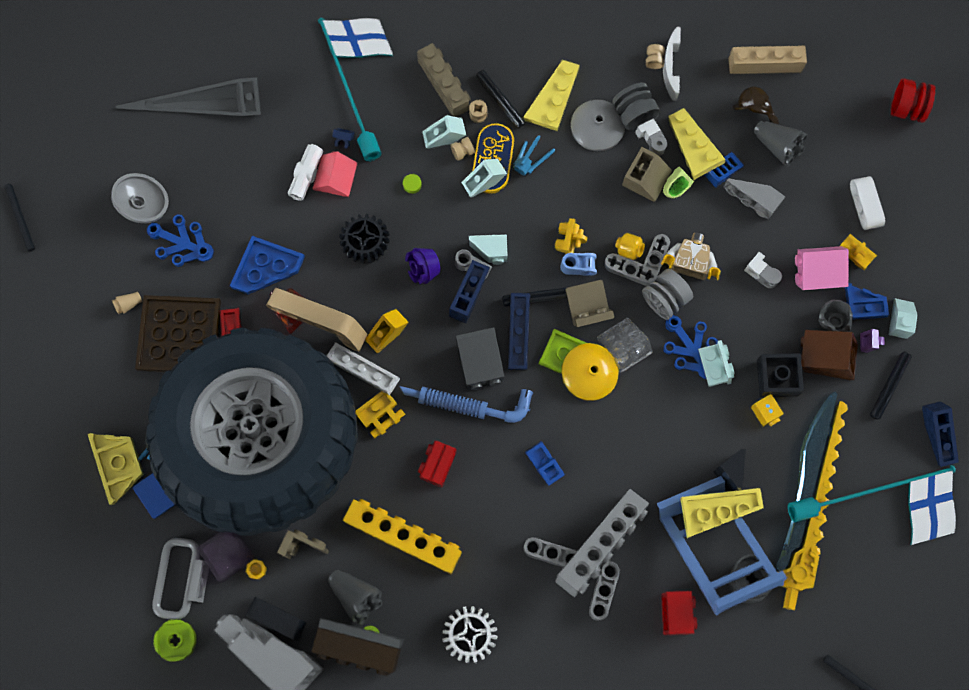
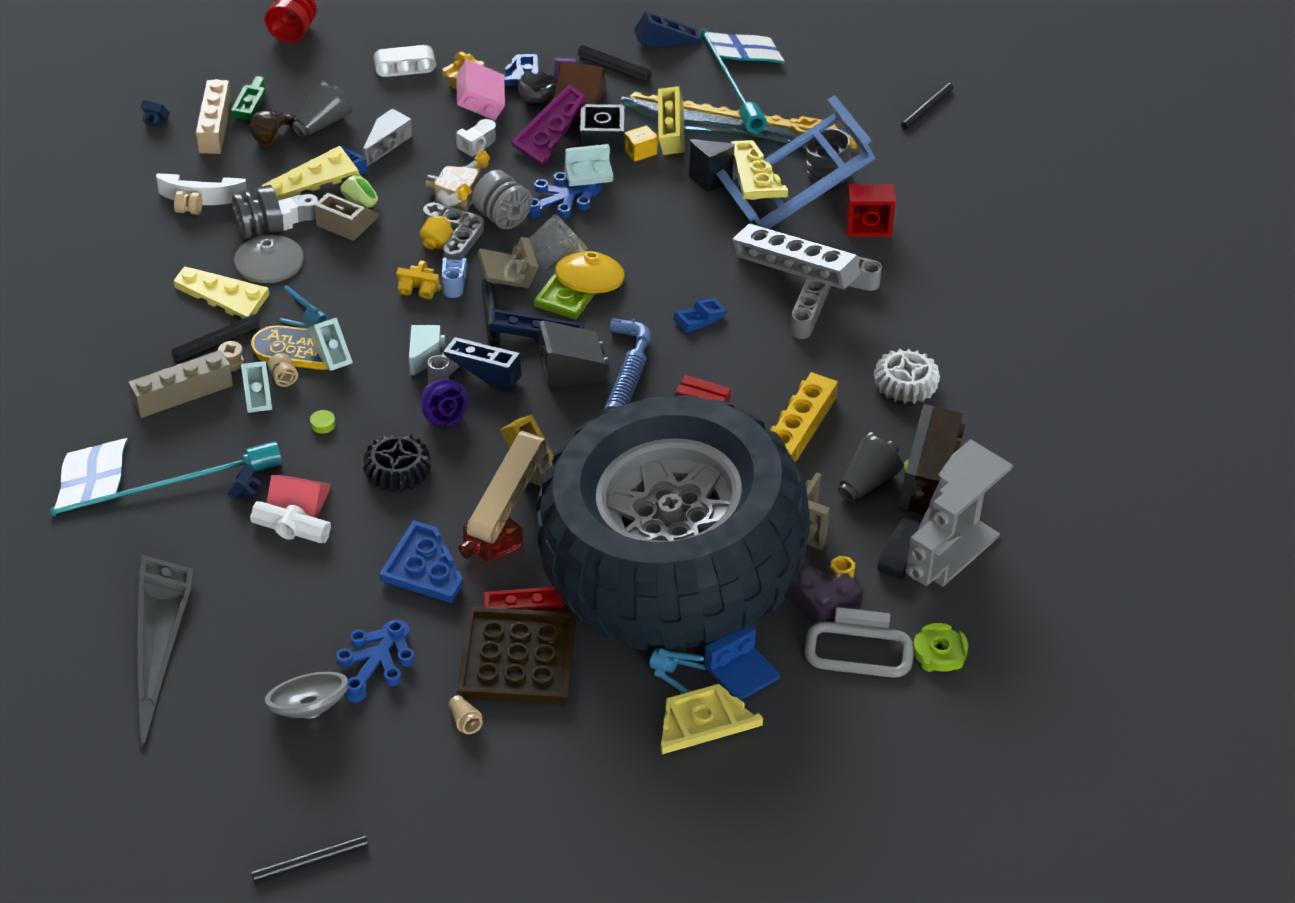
camera: 90 degrees left, 30 degrees down
light aqua slope [888,299,917,339] -> none
none -> dark blue tile [140,100,170,127]
none -> green hinge [230,76,266,120]
none -> magenta wing [511,85,586,168]
none -> light yellow brick [658,86,685,155]

